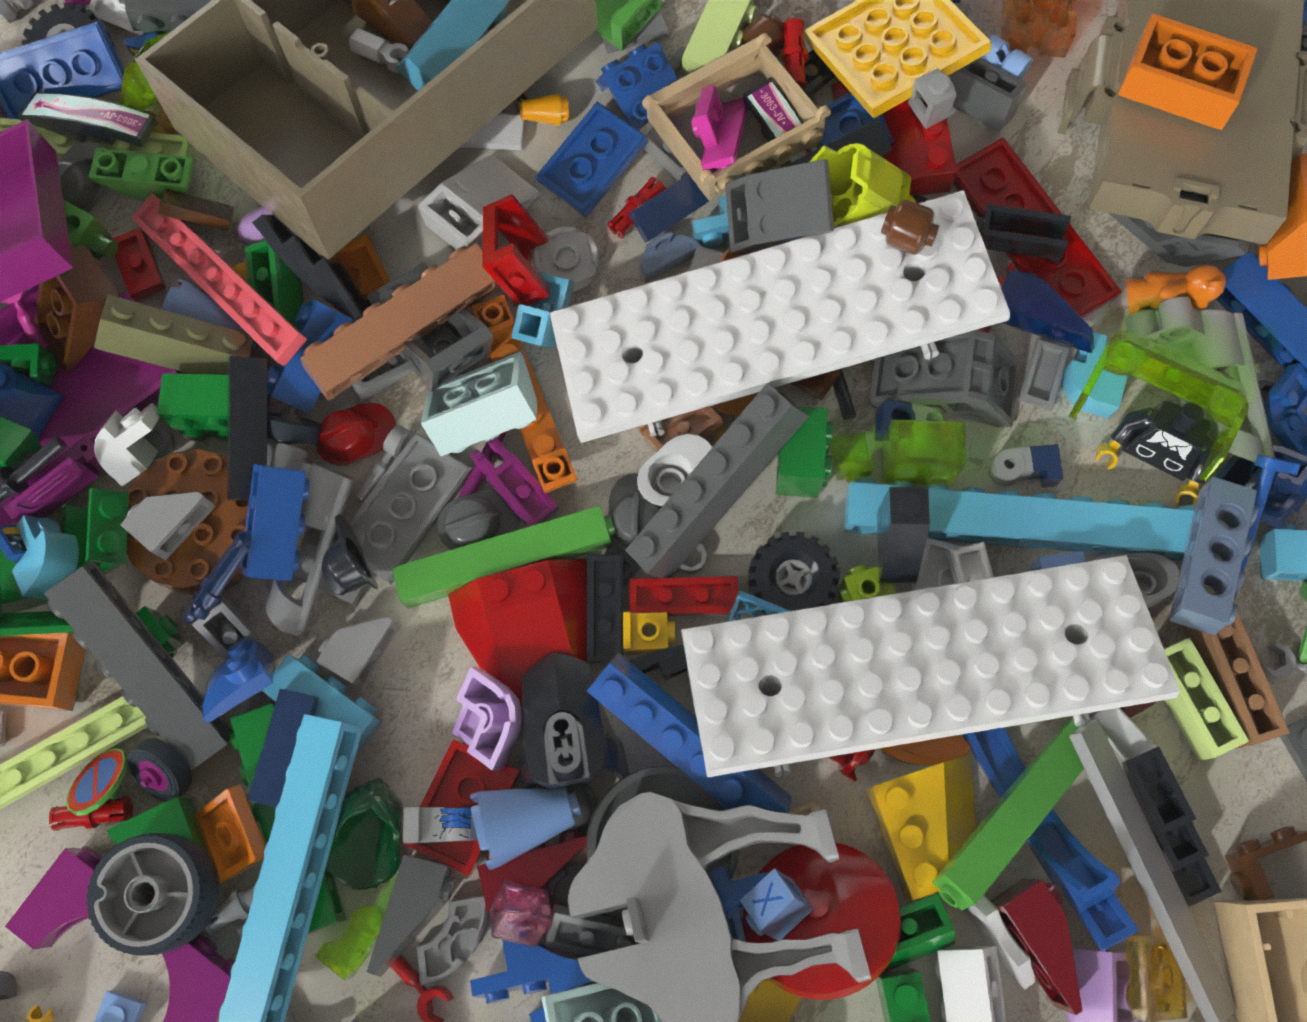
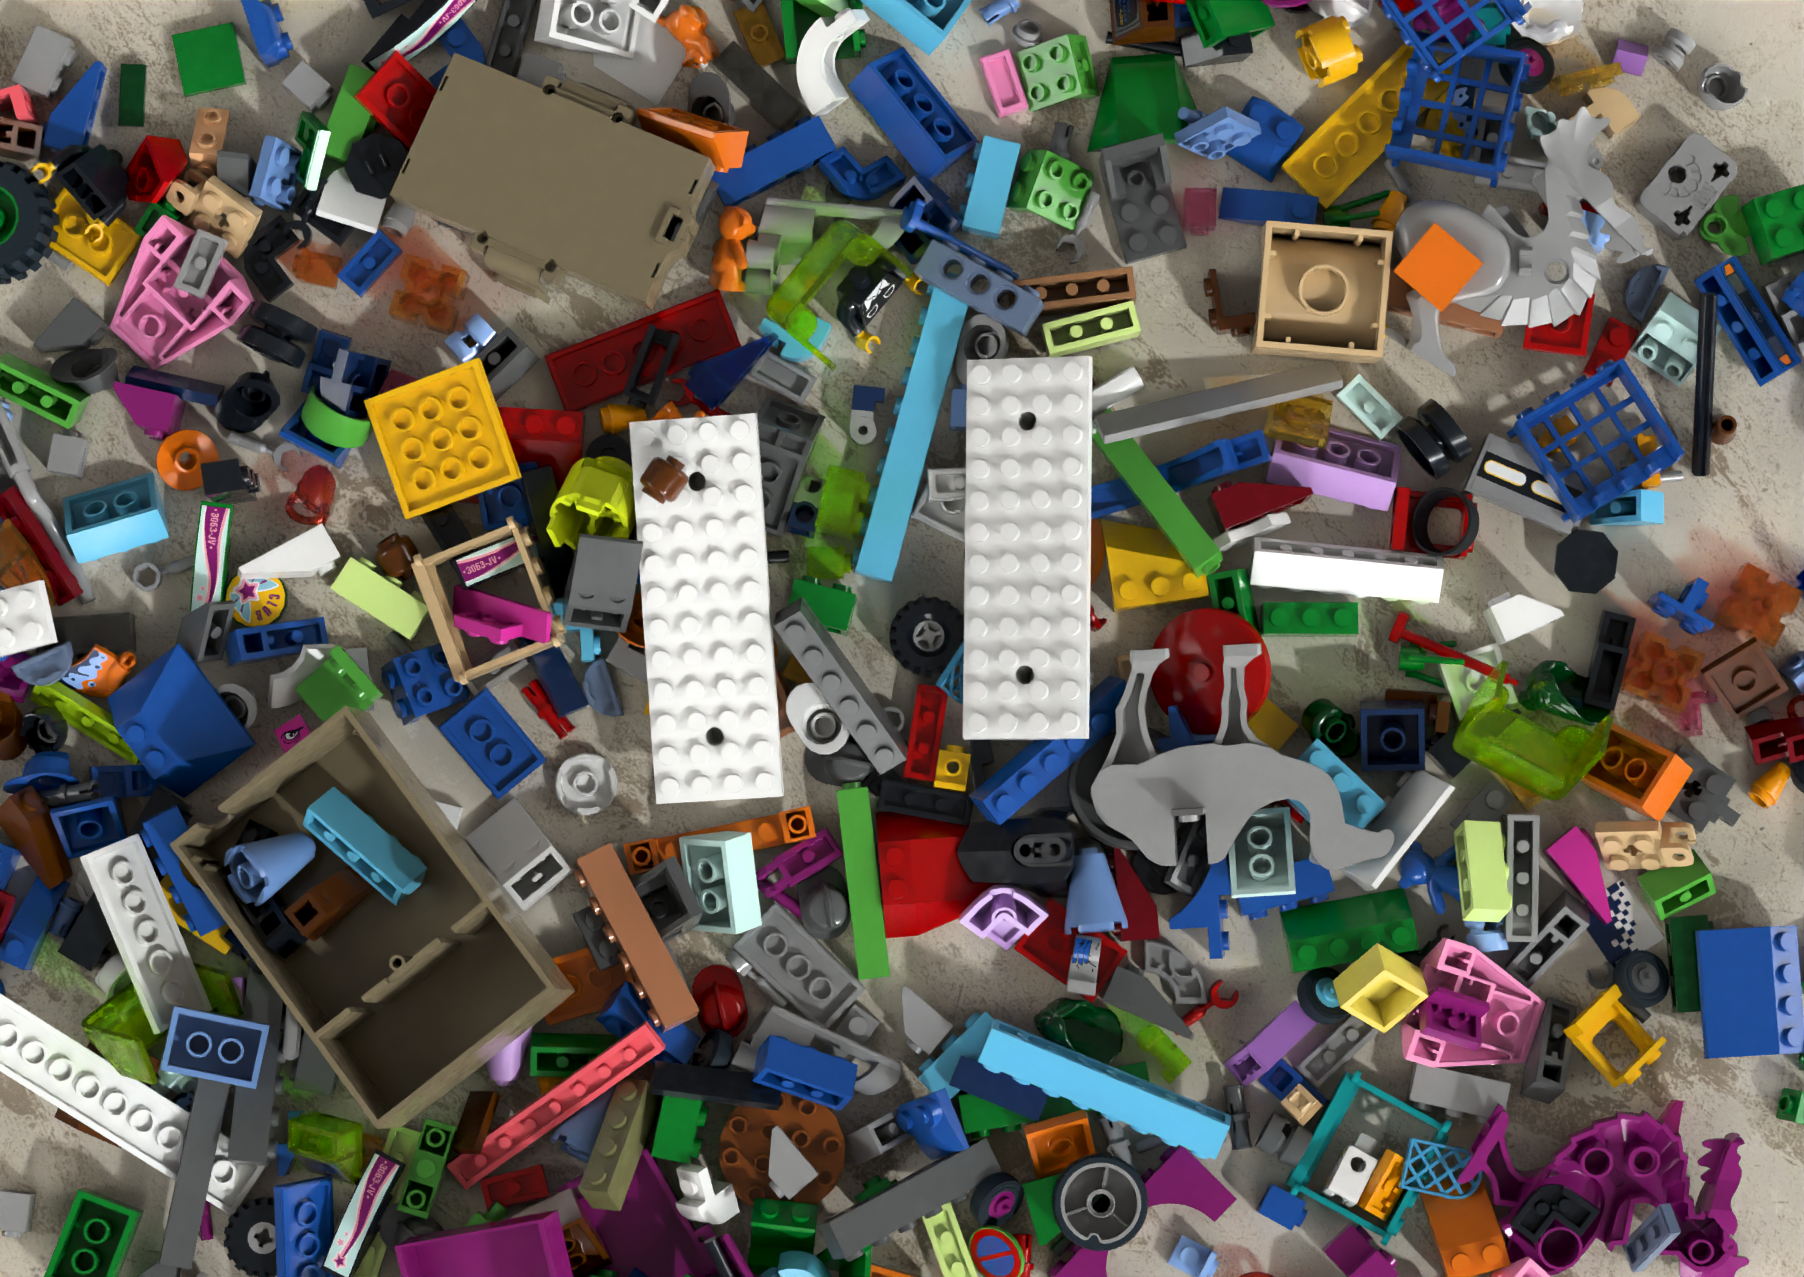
camera: 85 degrees left, 10 degrees up
dark blue piece [182,531,250,623] -> none
black slope [252,214,370,320] -> none
black piece [322,514,378,596] -> none
white bar [349,28,409,73] -> none
red window [482,194,550,306] -> none
clear pink brick [490,880,554,947] -> none
medium azure brick [511,272,575,347] -> none
light orange cone [520,93,569,127] -> none
medium blue brick [740,868,814,941] -> none
red pin [782,18,808,89] -> none
lime brick [838,564,897,603] -> none
black slope [877,487,930,584] -> none
light grey brick [908,68,957,129] -> none
orange brick [1118,13,1258,130] -> none
black slope [1122,746,1222,907] -> none

